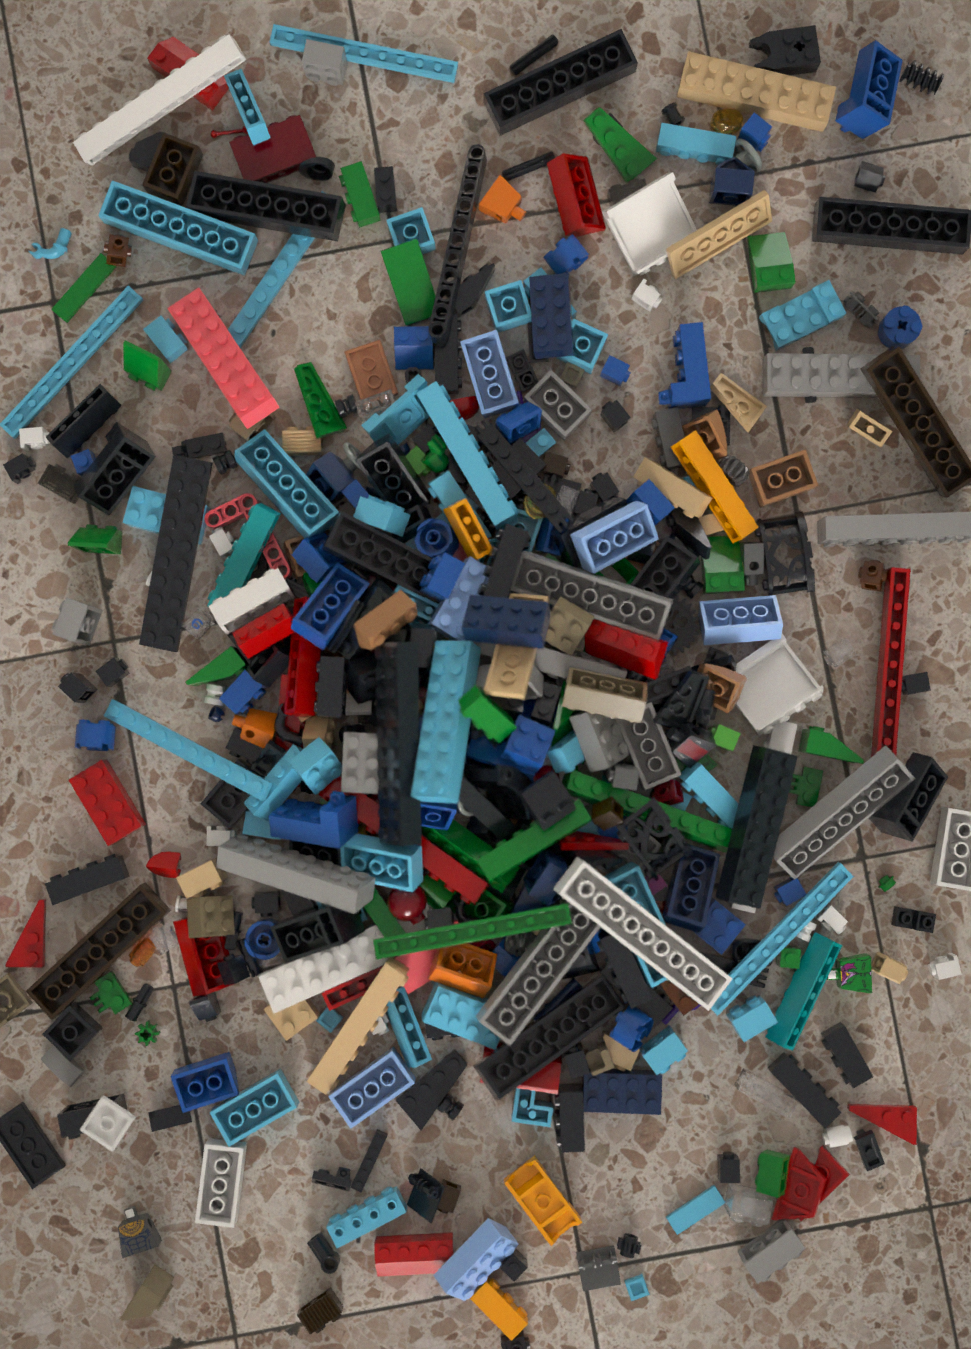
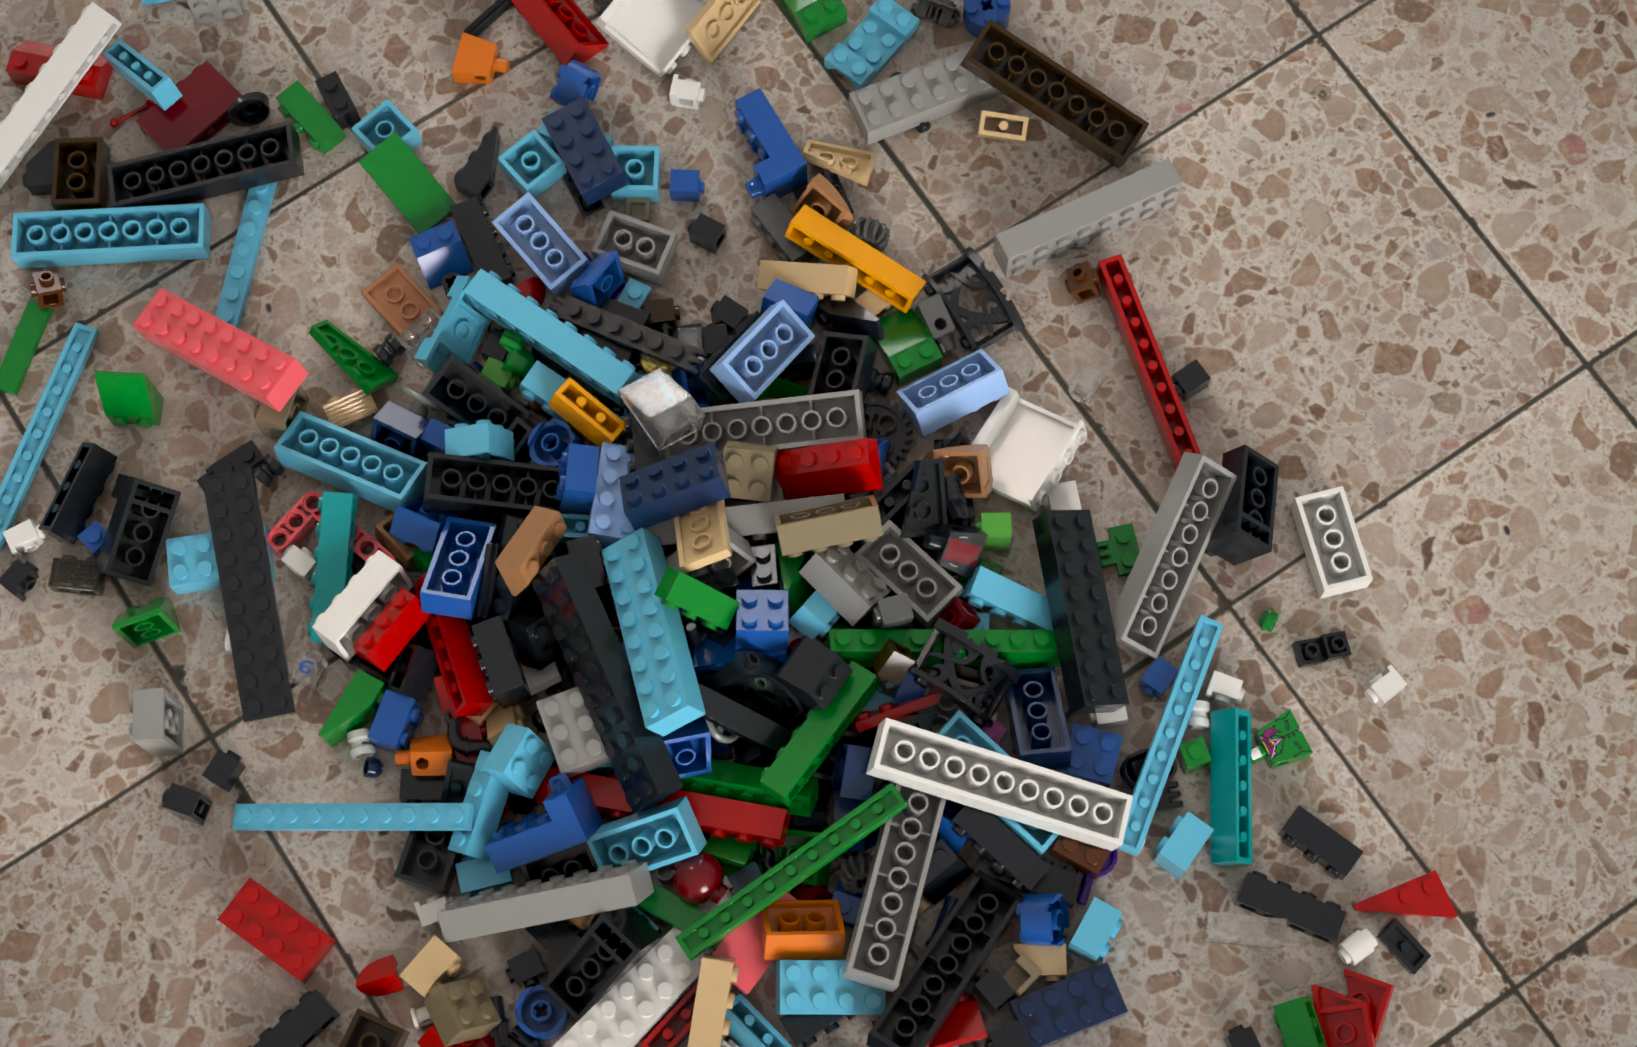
camera: 25 degrees left, 15 degrees down
blue brick [75,720,116,751] -> none
medium azure brick [143,316,188,363] -> none
black beam [429,144,487,345] -> none
black slope [506,349,538,392] -> none
medium nougat brick [749,449,819,508] -> none
green slope [798,726,864,764] -> none
tan brick [871,952,908,984] -> none
none -> clear slope [618,368,706,451]

